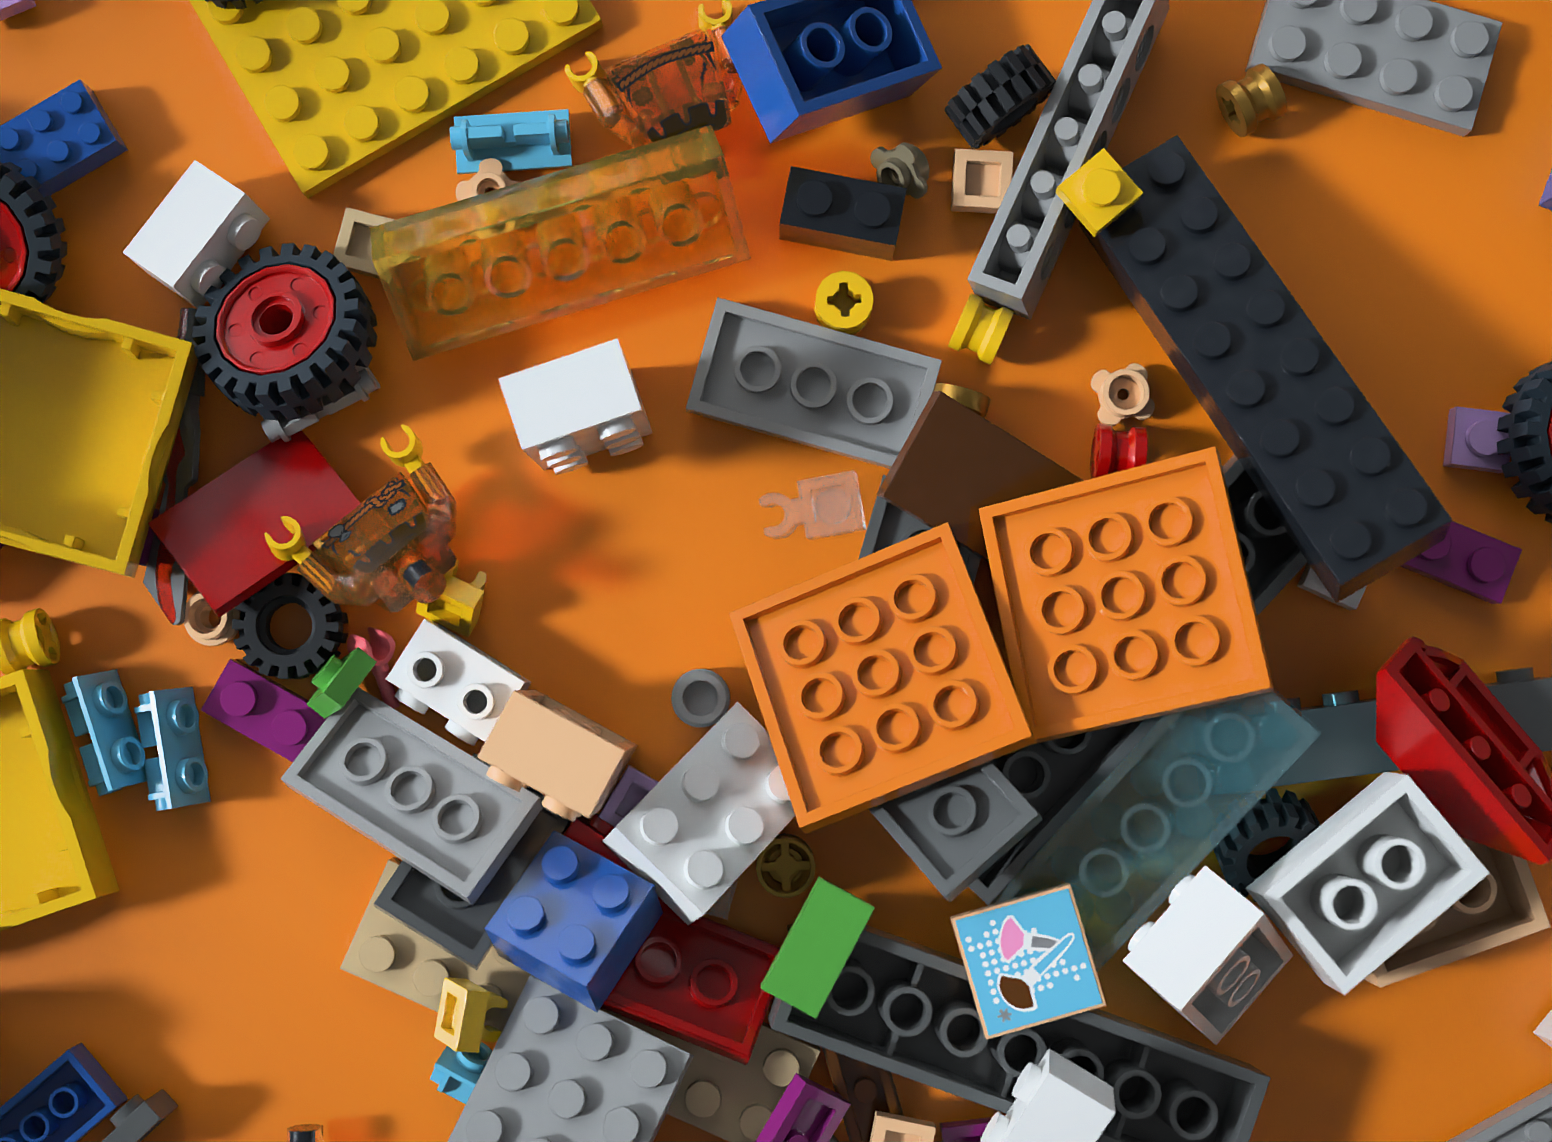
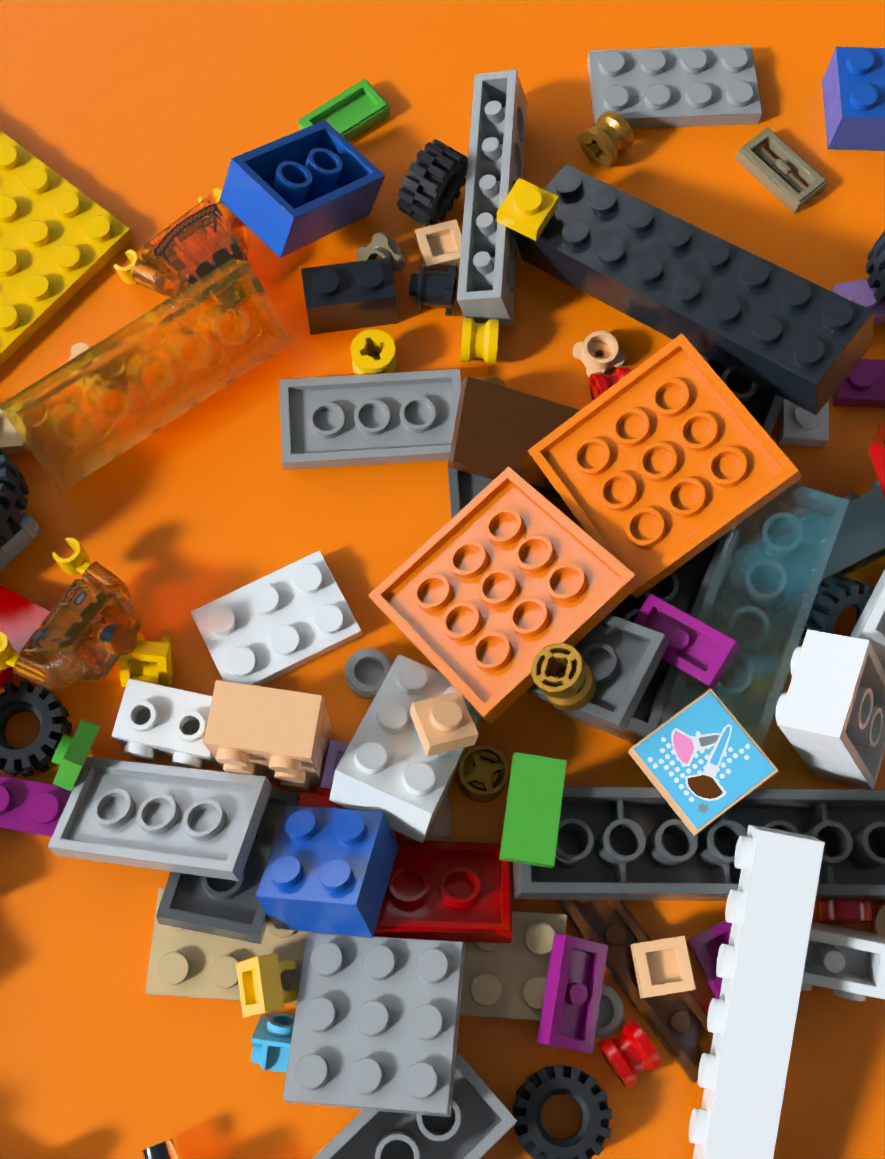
camera: 20 degrees left, 15 degrees down
coral hand [347,627,400,709] -> none
medium azure hinge [450,109,572,175] -> none
white brick [499,338,653,475] -> none
clear plate [759,470,867,540] -> none
none -> white plate [190,550,362,686]
none -> black brick [409,264,458,316]
none -> light nougat plate [410,692,479,757]
none -> pearl gold wheel [531,643,596,712]
none -> magenta plate [633,593,741,689]
none -> dark tan tile [735,127,828,214]

